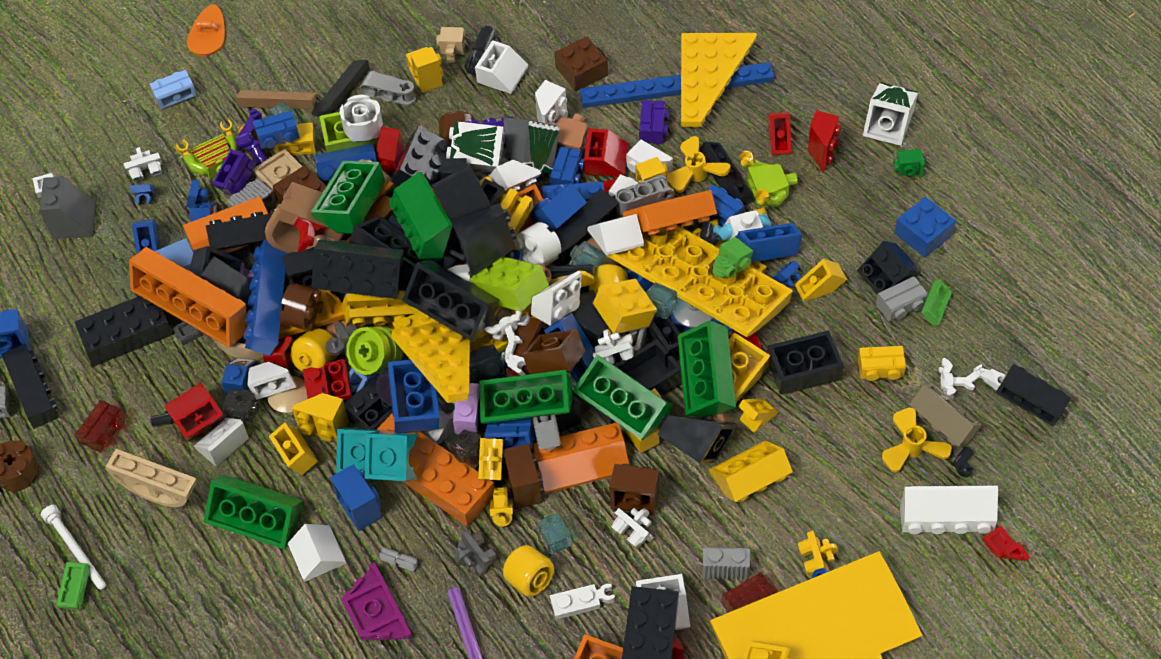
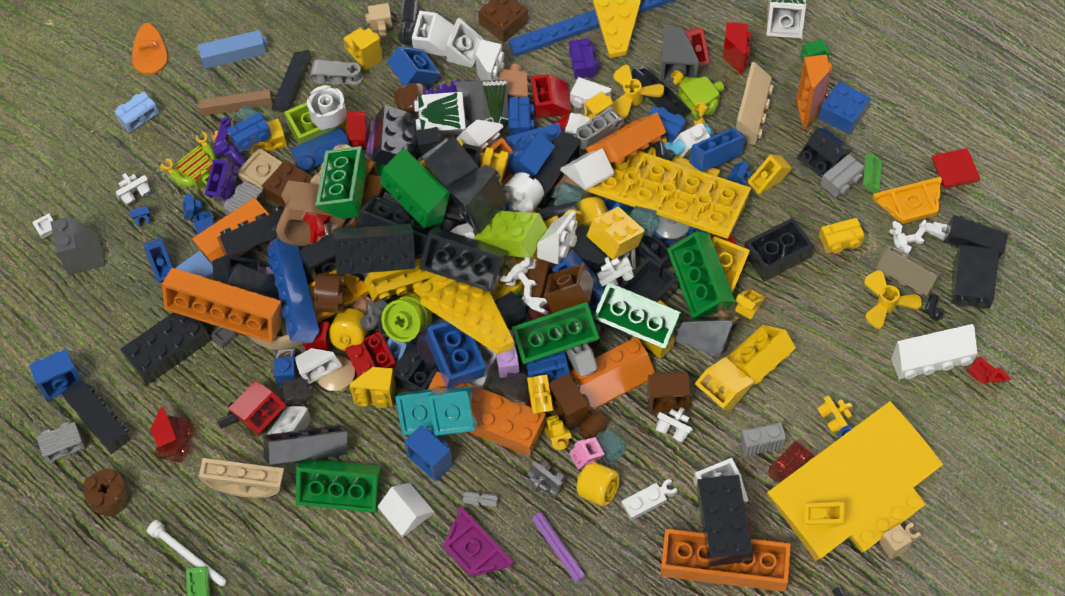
camera: 15 degrees left, 5 degrees up
yellow brick [269,422,318,475] -> none
bright green brick [712,237,753,278] -> none
none -> red slope [150,406,177,448]
none -> medium blue brick [198,30,268,69]
none -> brick [263,425,347,466]
none -> blue brick [388,46,441,89]
none -> white slope [445,18,484,67]
none -> bright pink brick [569,437,605,470]
none -> reddish brown brick [579,411,608,440]
none -> dark grey slope [661,26,698,83]
none -> yellow slope [695,357,755,412]
none -> tan slope [736,62,774,146]
none -> orange slope [796,55,832,130]
none -> light orange wing [872,177,942,224]
none -> red tile [931,148,980,189]
none -> black slope [951,245,999,309]

